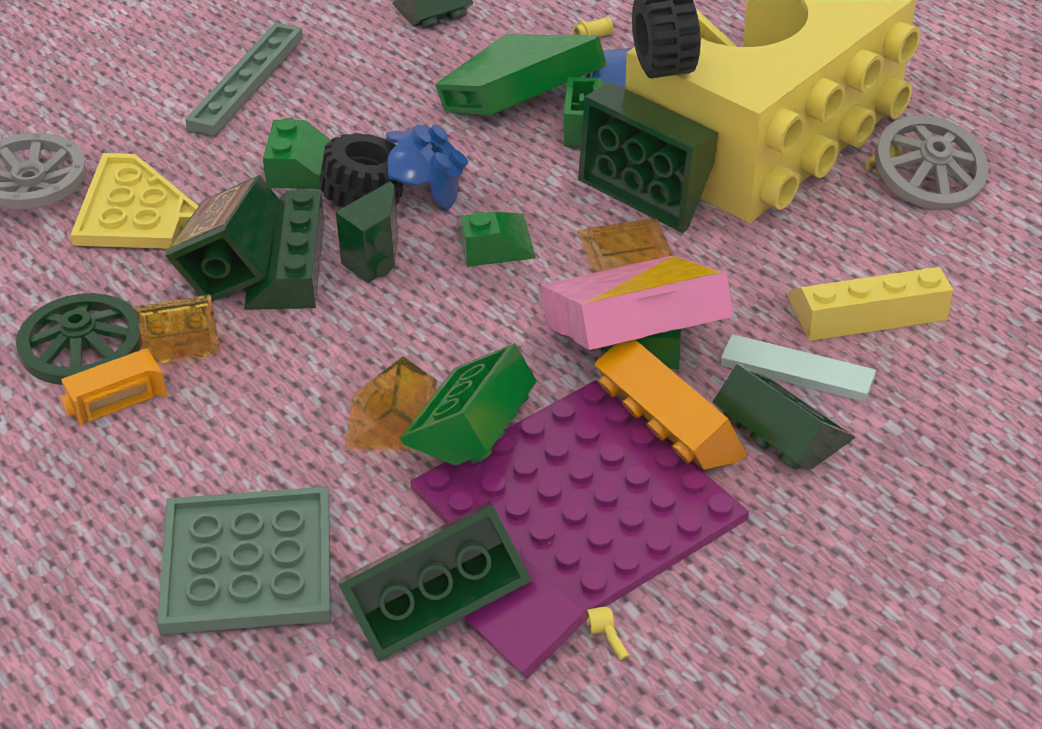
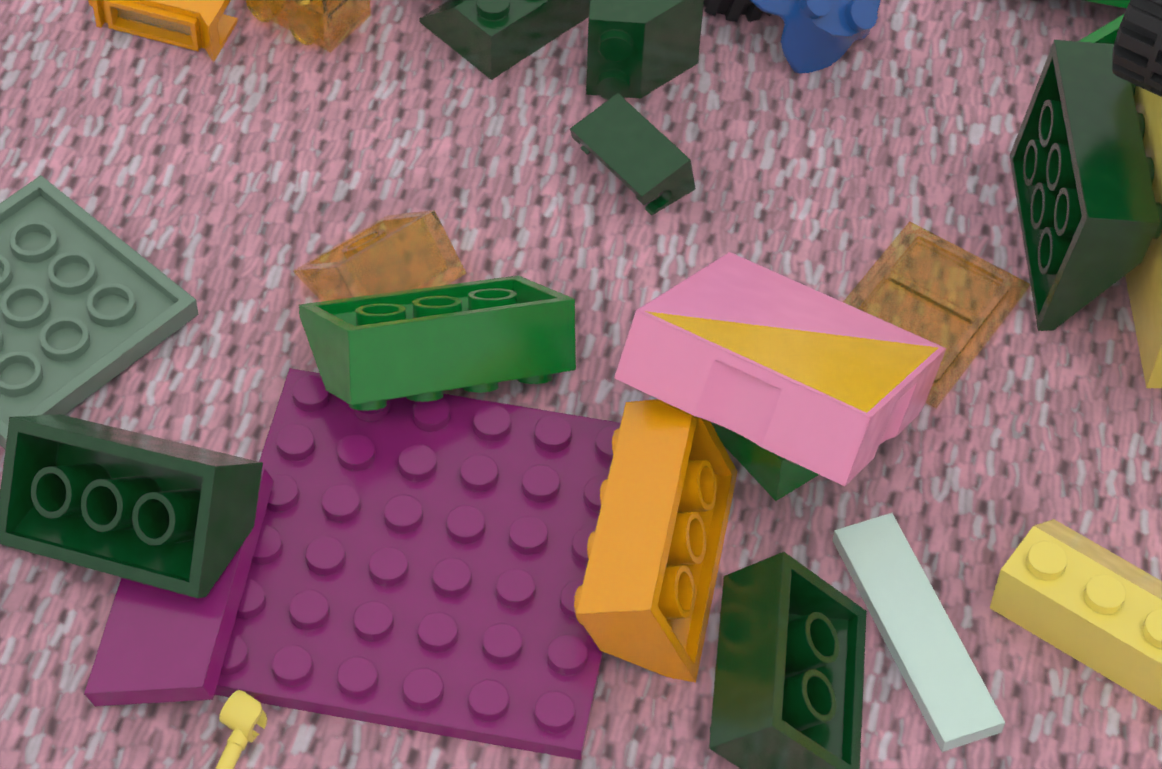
camera: 45 degrees right, 10 degrees up
green slope [457,212,536,267] -> none
none -> dark green hinge [570,93,696,216]

